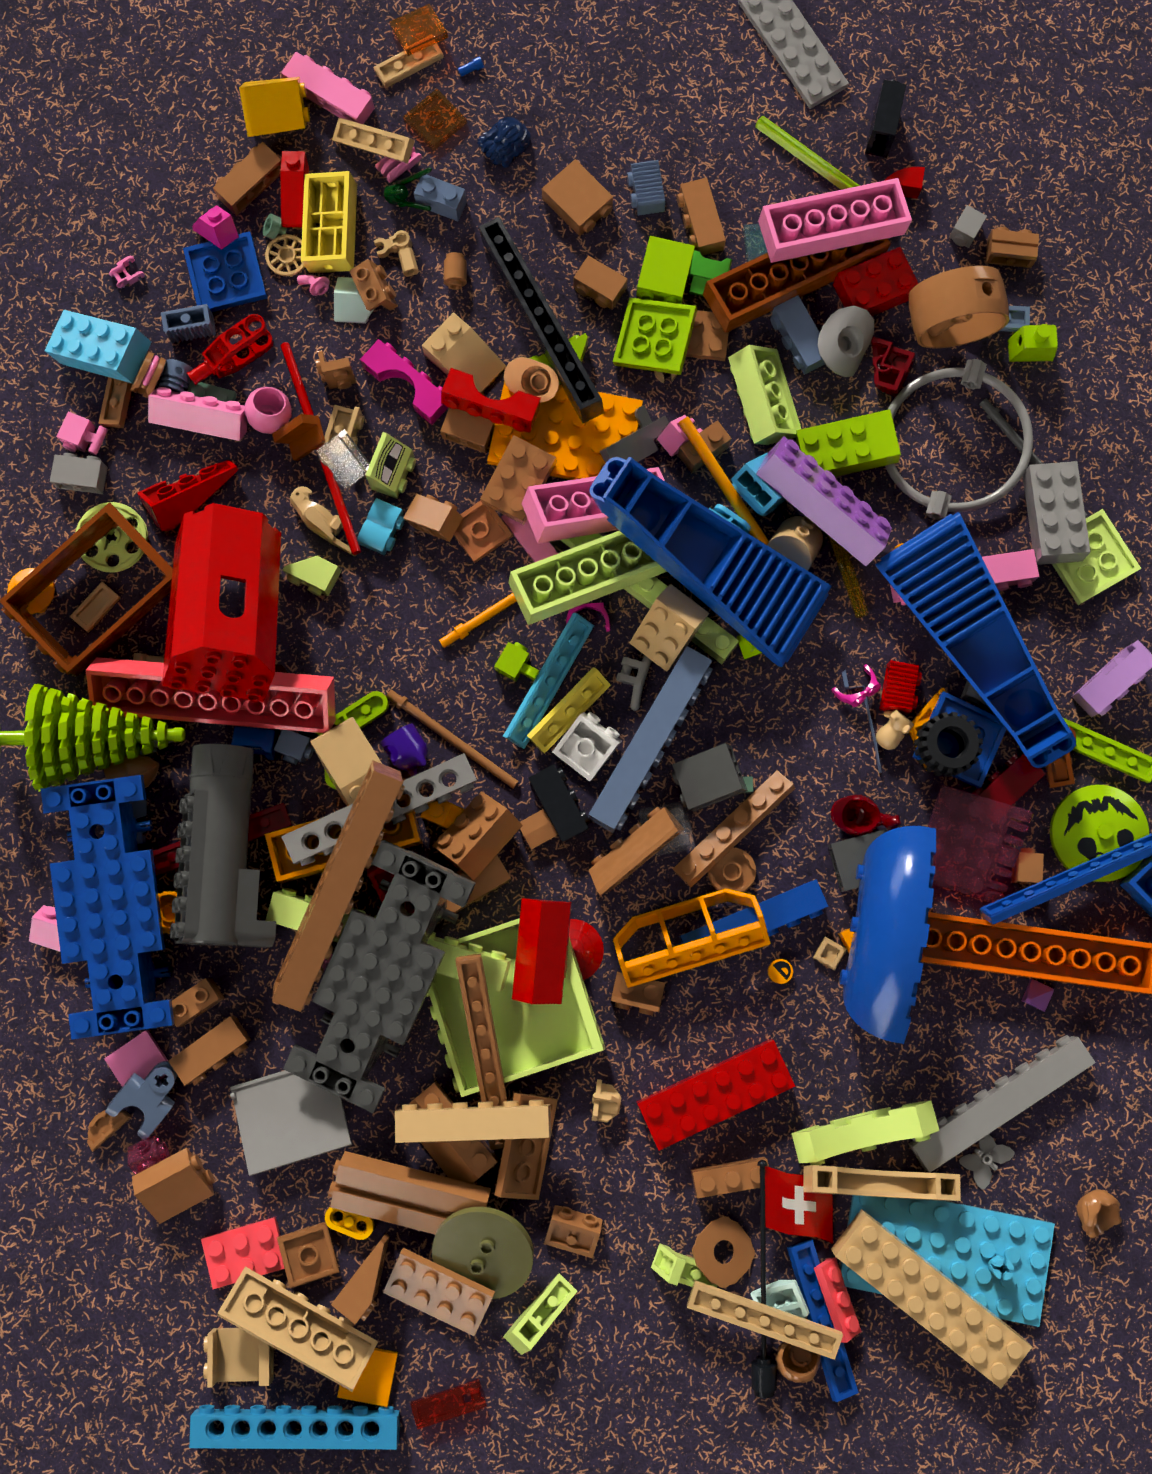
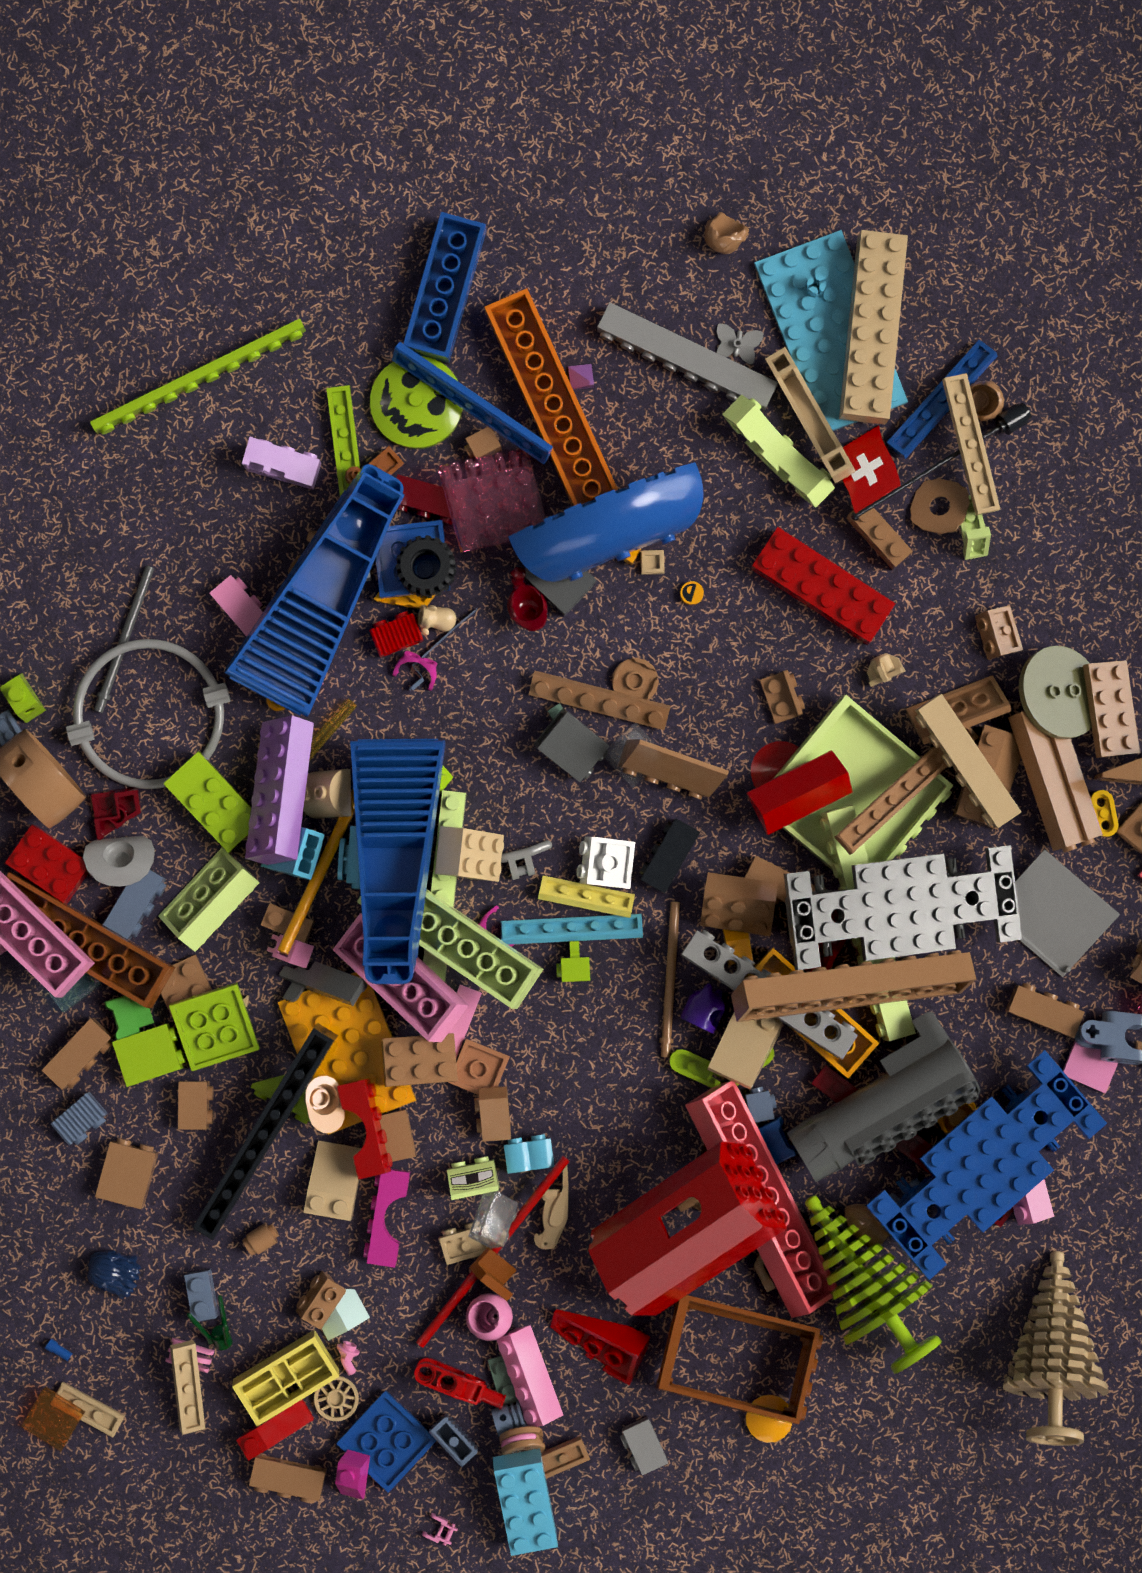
camera: 125 degrees left, 5 degrees up
bright pink brick [56,412,108,455] -> none
tan tile [70,582,121,633] -> none
yellowish green wedge [76,502,148,573] -> none
medium nougat brick [172,978,225,1027] -> none
yellow slope [239,77,310,137] -> none
sand green tile [263,214,287,239] -> none
bright pink brick [281,52,375,124] -> none
yellowish green slope [283,556,341,596] -> none
medium nougat bracket [315,350,357,389] -> none
tan bar [374,230,419,277] -> none
clear orange tile [403,88,467,151] -> none
light orange bar [439,593,517,648] -> none
yellowish green slope [503,1273,577,1355] -> none
medium nougat piece [520,809,558,850] -> none
sand blue brick [588,646,713,833] -> none
light orange plate [613,889,771,988] -> none
blue brick [679,879,828,944] -> none
light aqua slope [750,1280,810,1319] -> none
coral plate [814,1257,862,1343] -> none
light grey brick [1023,461,1090,565] -> none
yellowish green plate [1052,509,1141,605] -> none

